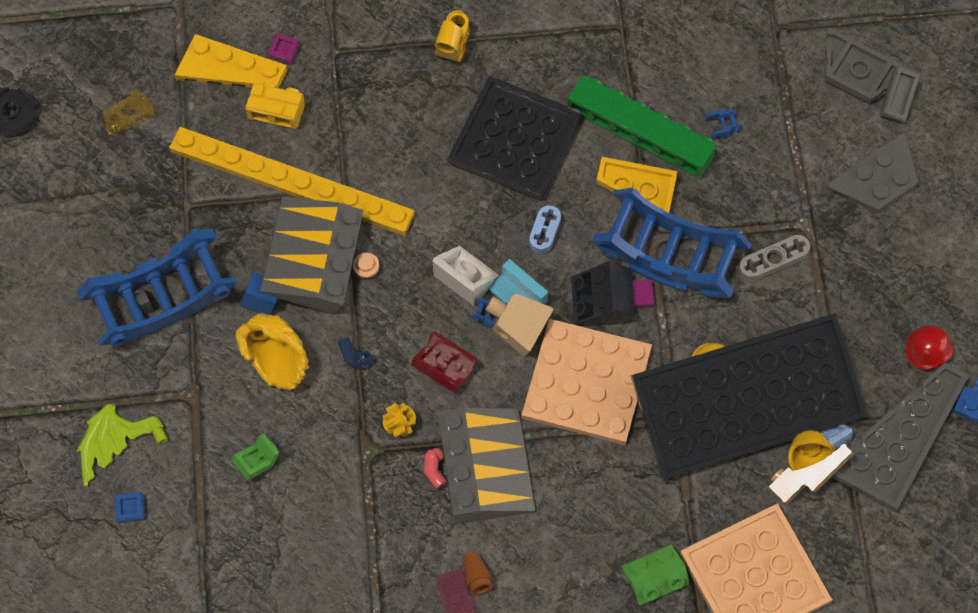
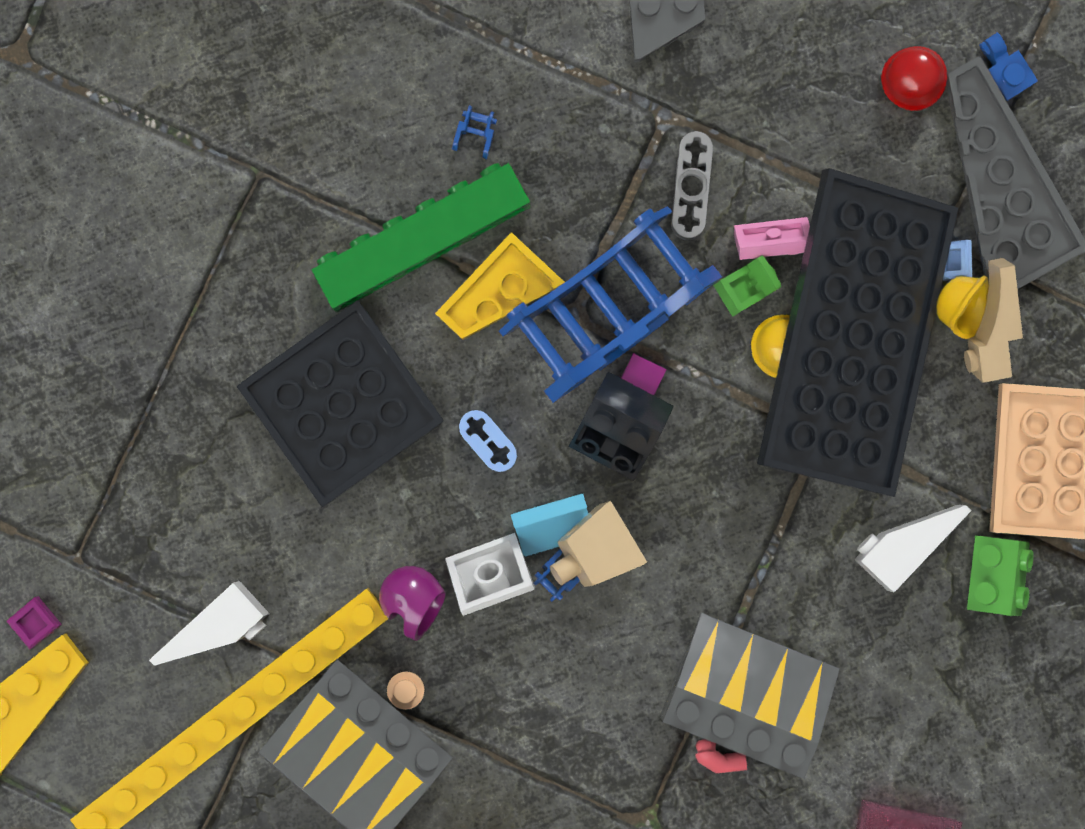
camera: 60 degrees left, 20 degrees up
yellow brick [246,82,305,129] -> none
dark blue arm [338,338,373,369] -> none
yellow gear [383,403,416,437] -> none
dark red bracket [411,331,477,393] -> none
yellow piece [435,10,470,62] -> none
dark orange cone [463,551,493,595] -> none
light nougat plate [522,319,652,445] -> none
none -> white slope [149,581,269,666]
none -> magenta helmet [379,566,446,641]
none -> bright green bracket [713,256,781,317]
none -> bright pink plate [734,217,810,260]
none -> white slope [855,505,971,592]

